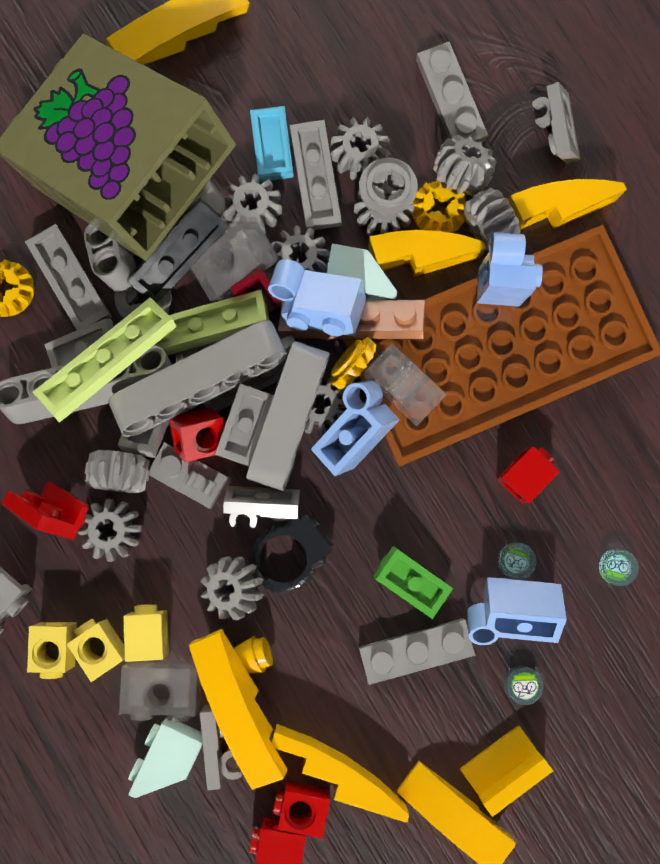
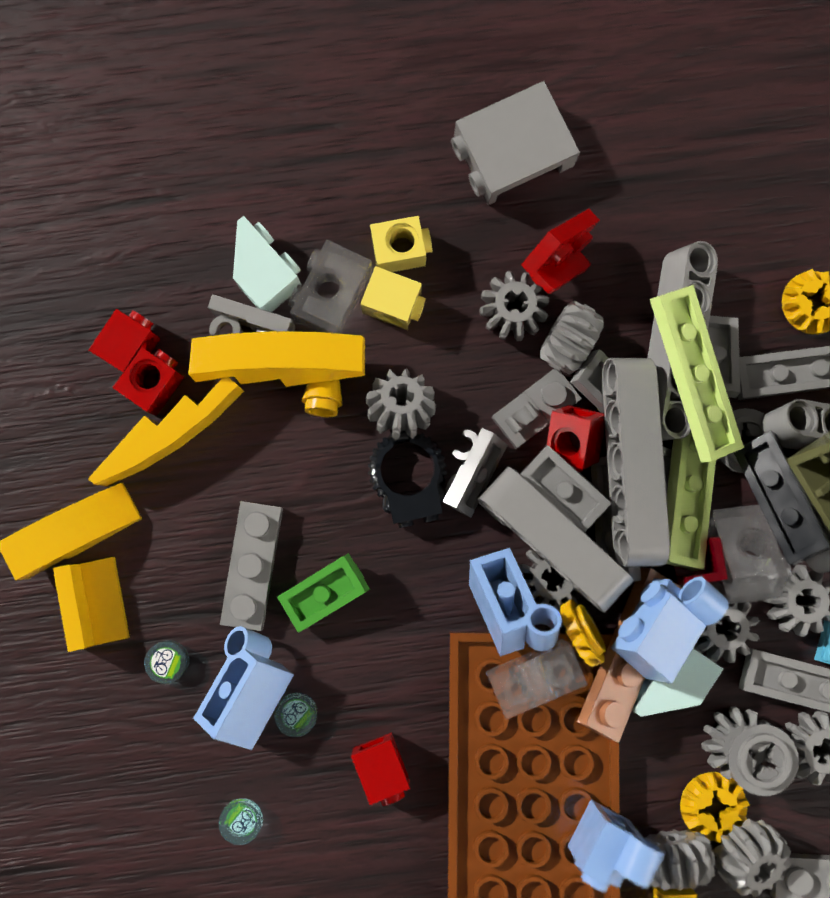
camera: 115 degrees right, 0 degrees up
light yellow brick [27,622,77,679] -> none
yellow slope [368,230,486,277] -> none

